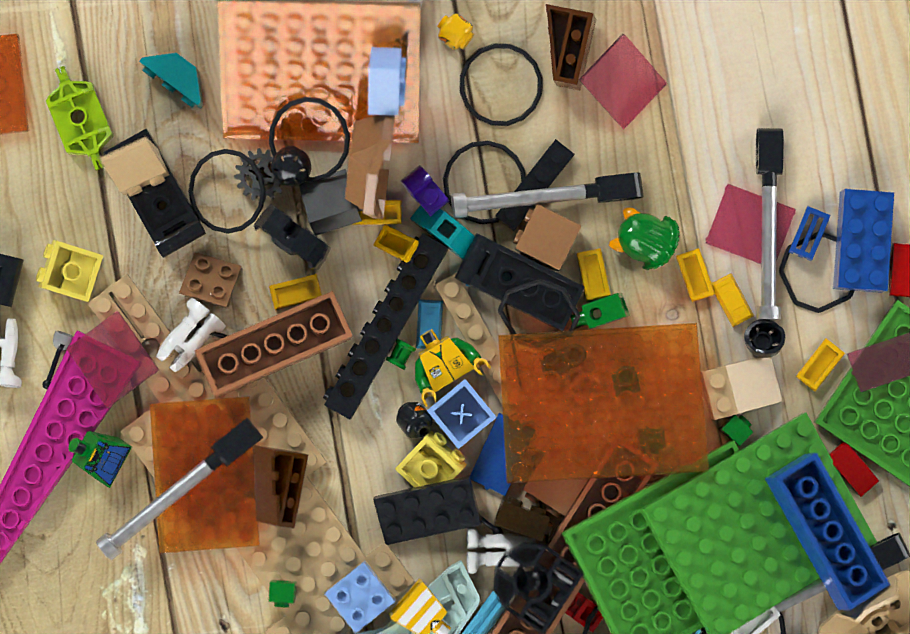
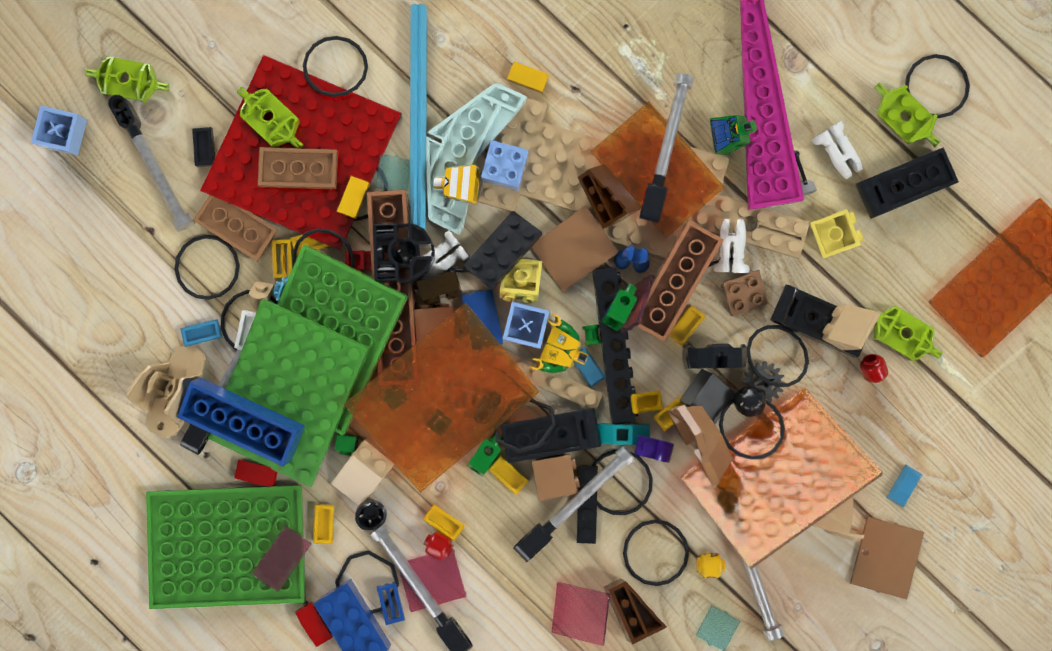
camera: 145 degrees right, 0 degrees up
clear pink piece [67,311,159,408] -> none
teal slope [139,53,204,109] -> none
green plate [268,580,297,608] -> none
light blue brick [368,47,406,116] -> none
black head [396,402,433,438] -> none
green hair [609,207,680,270] -> none
yellow tile [711,273,754,327] -> none
none -> red head [423,531,454,561]
none -> medium nougat piece [531,205,619,292]
none -> green torso [601,283,637,331]
none -> blue piece [614,245,650,273]
none -> piece [621,274,655,333]
none -> red head [860,354,889,383]

